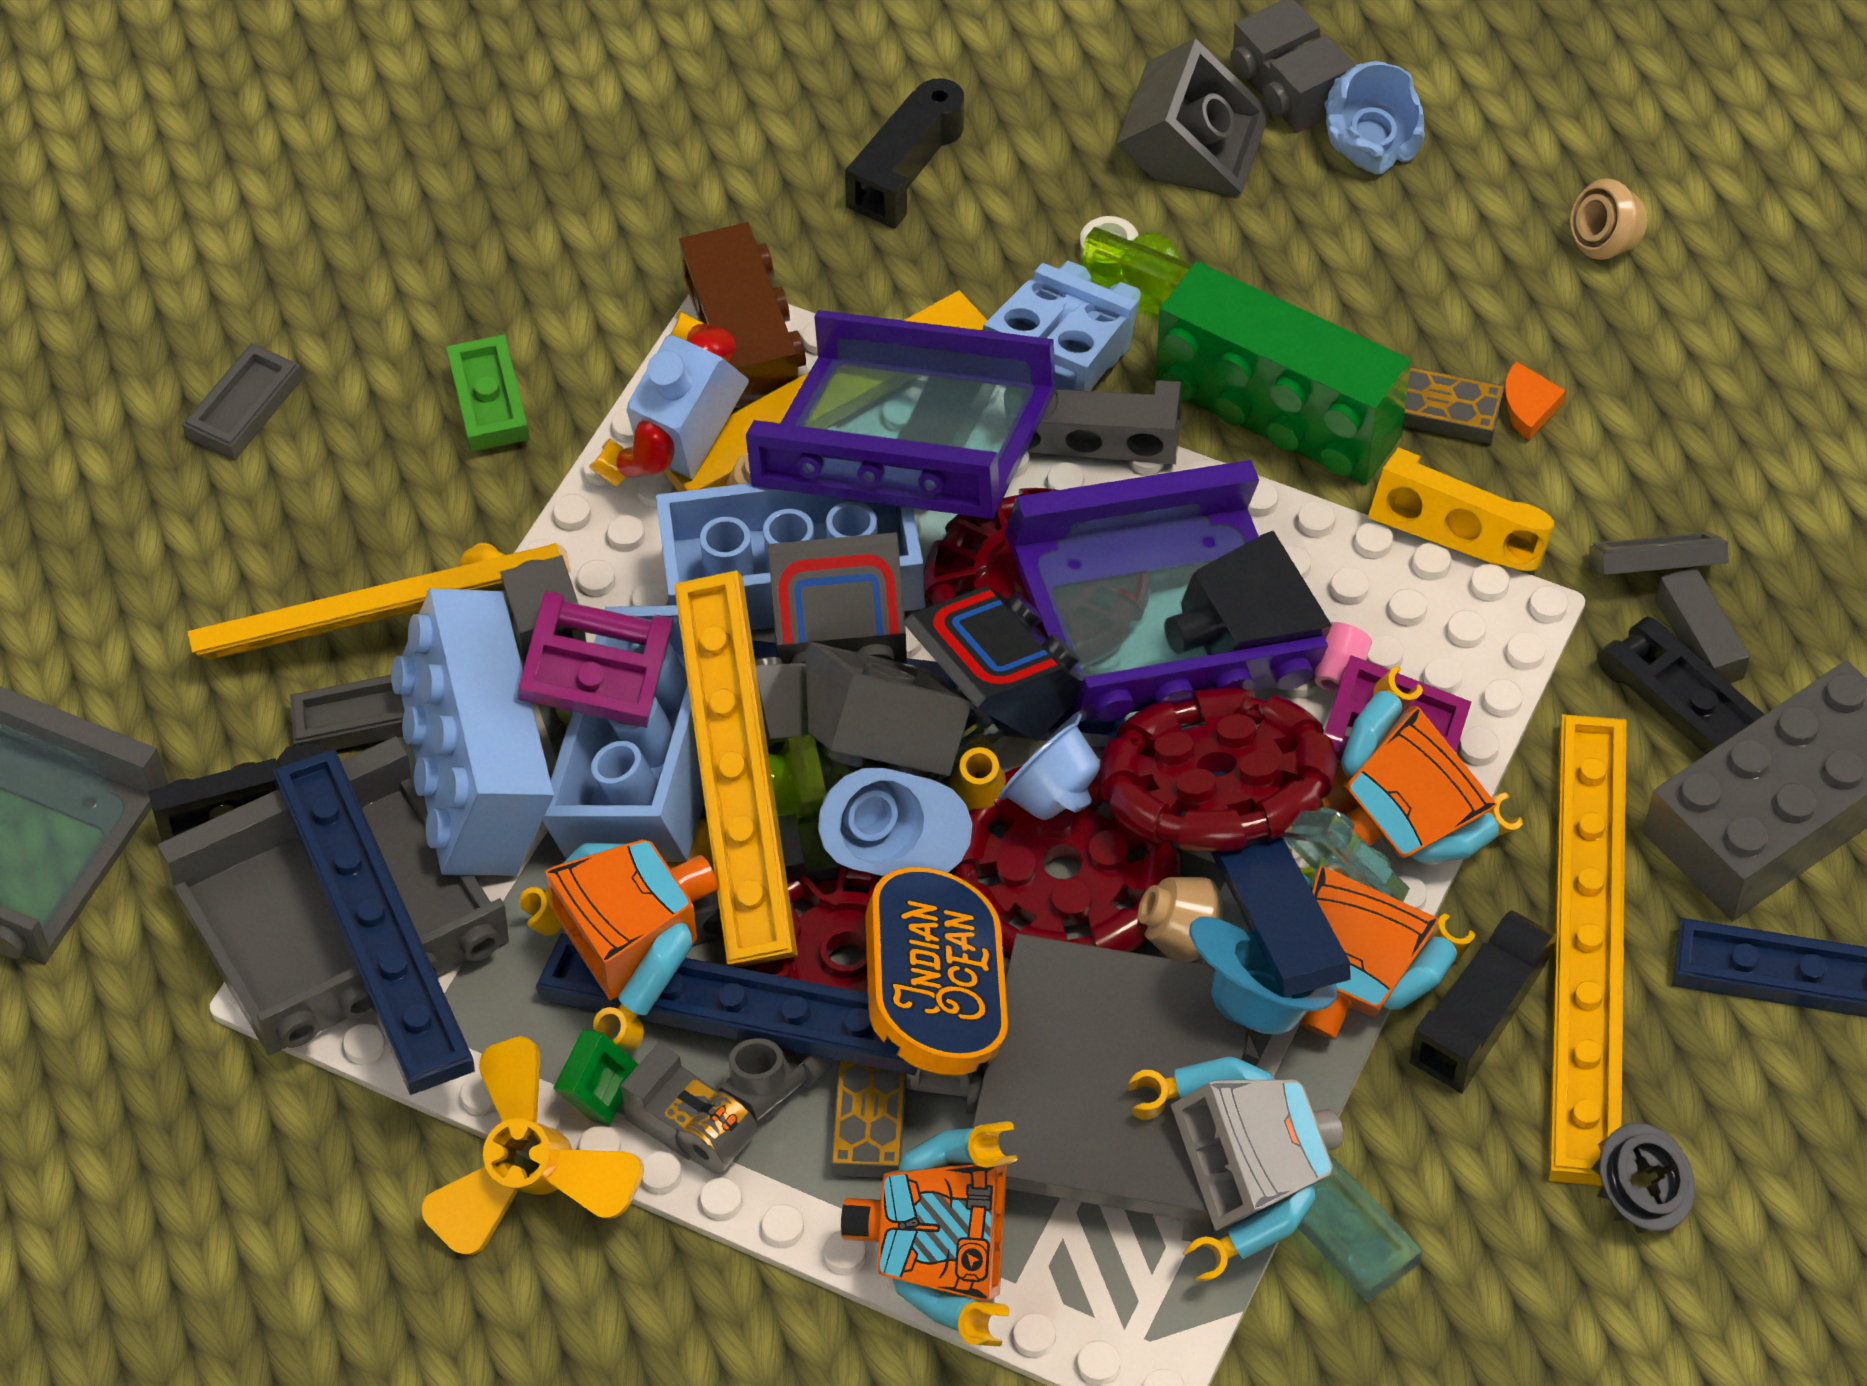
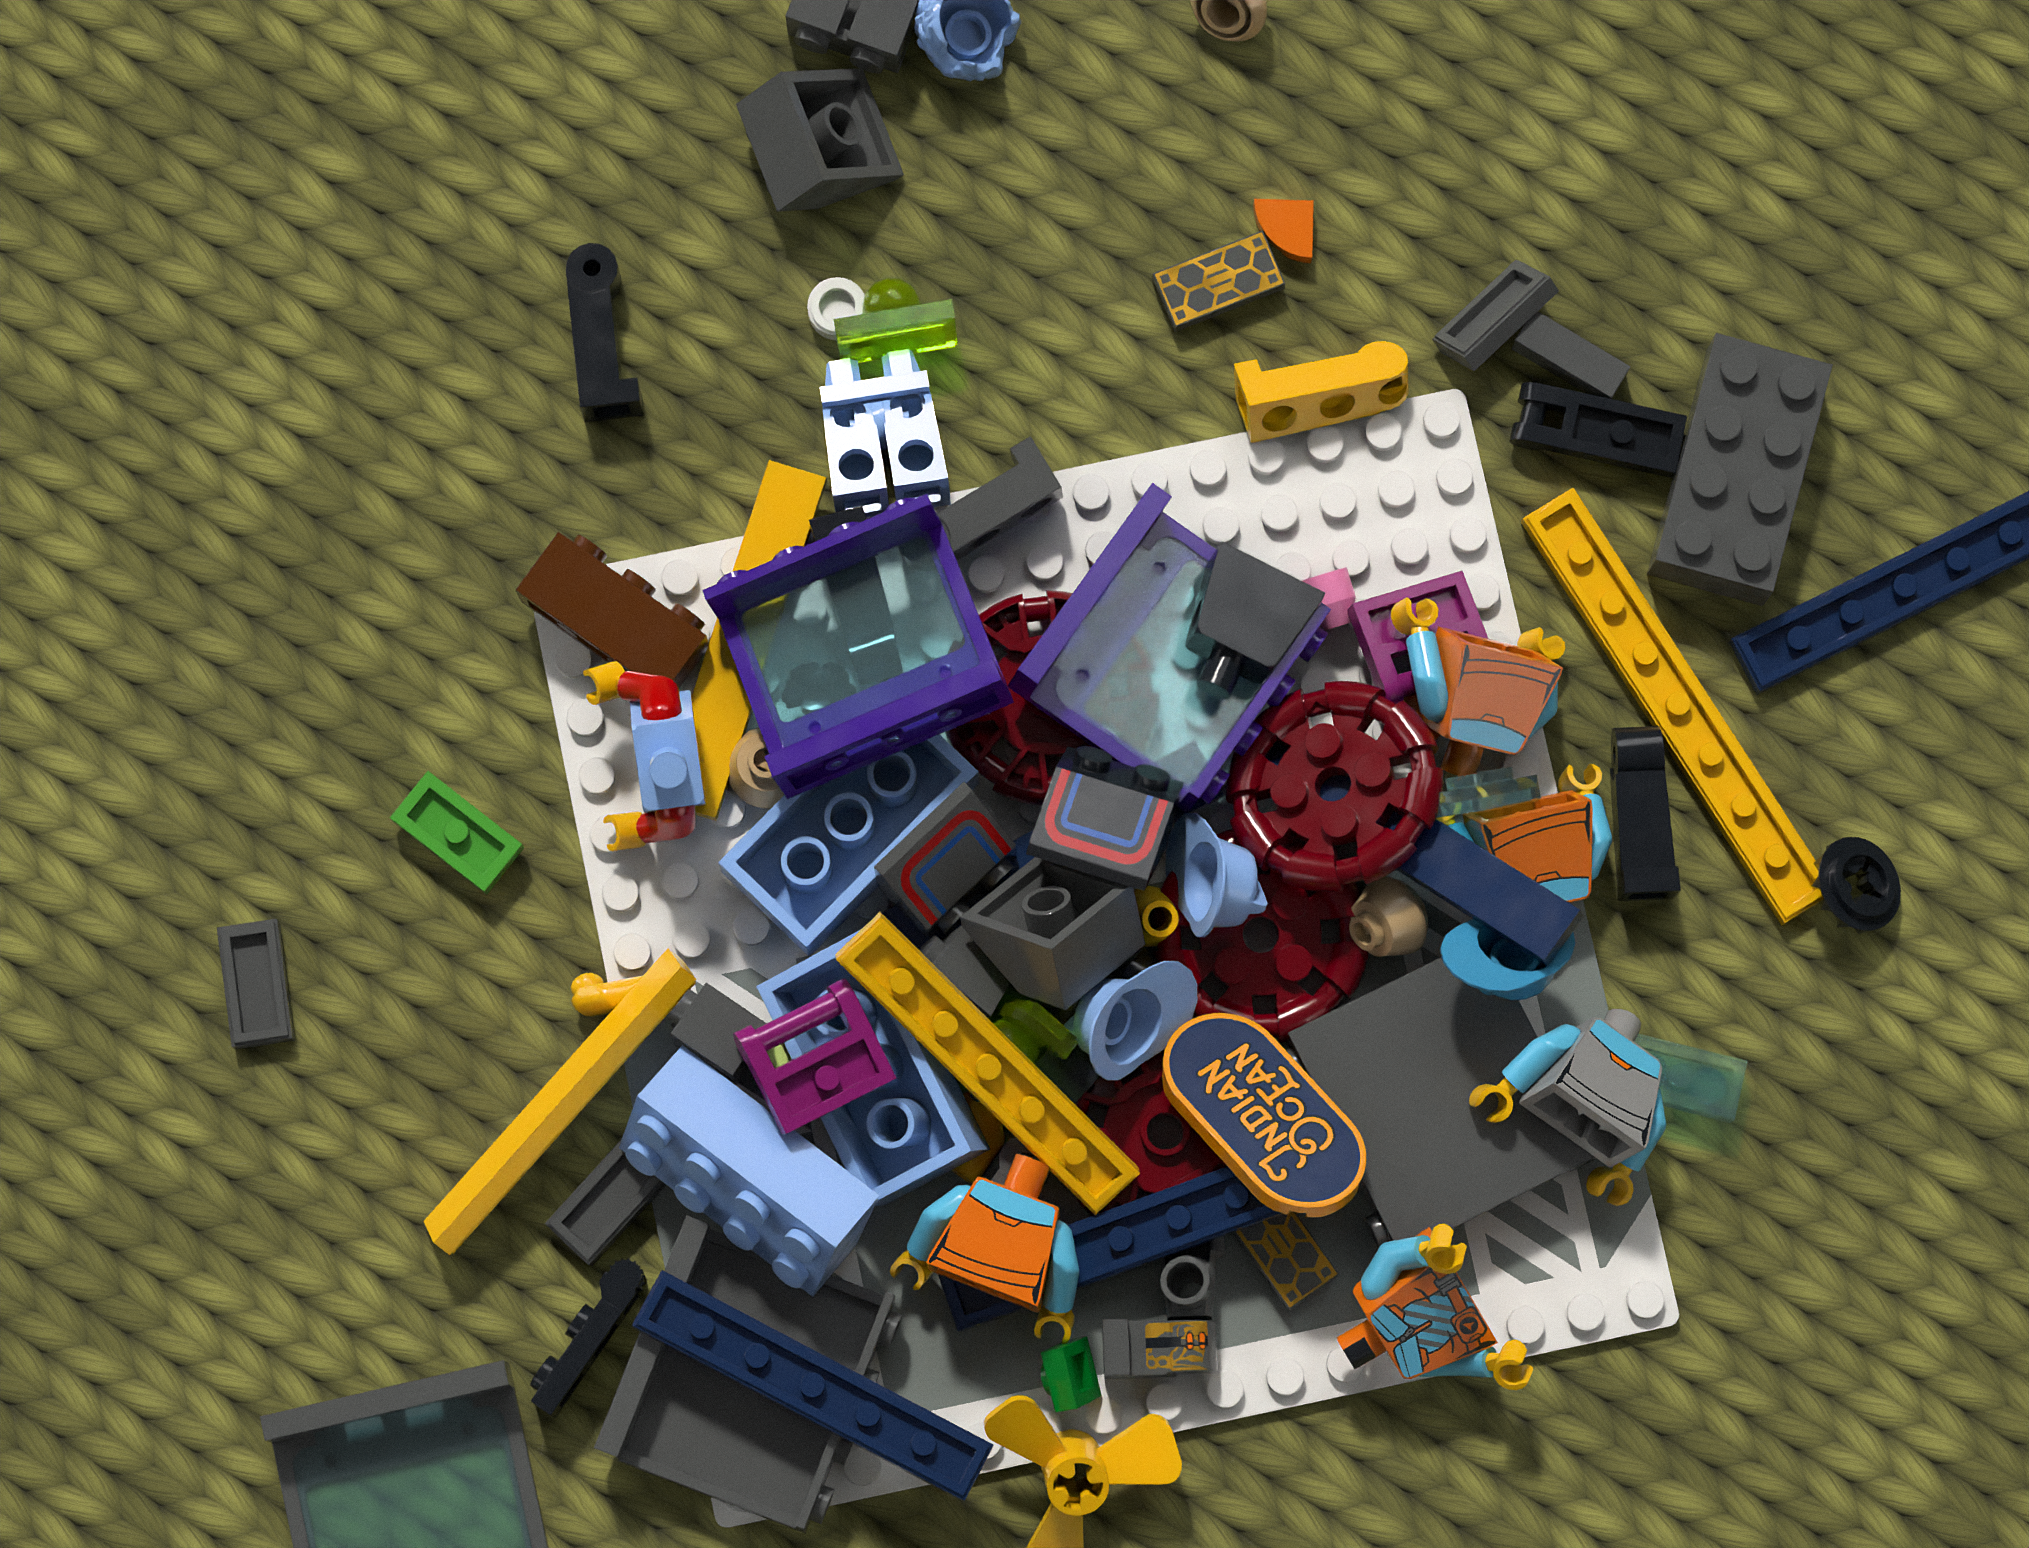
camera: 40 degrees left, 25 degrees up
green brick [1156,261,1411,485] -> none

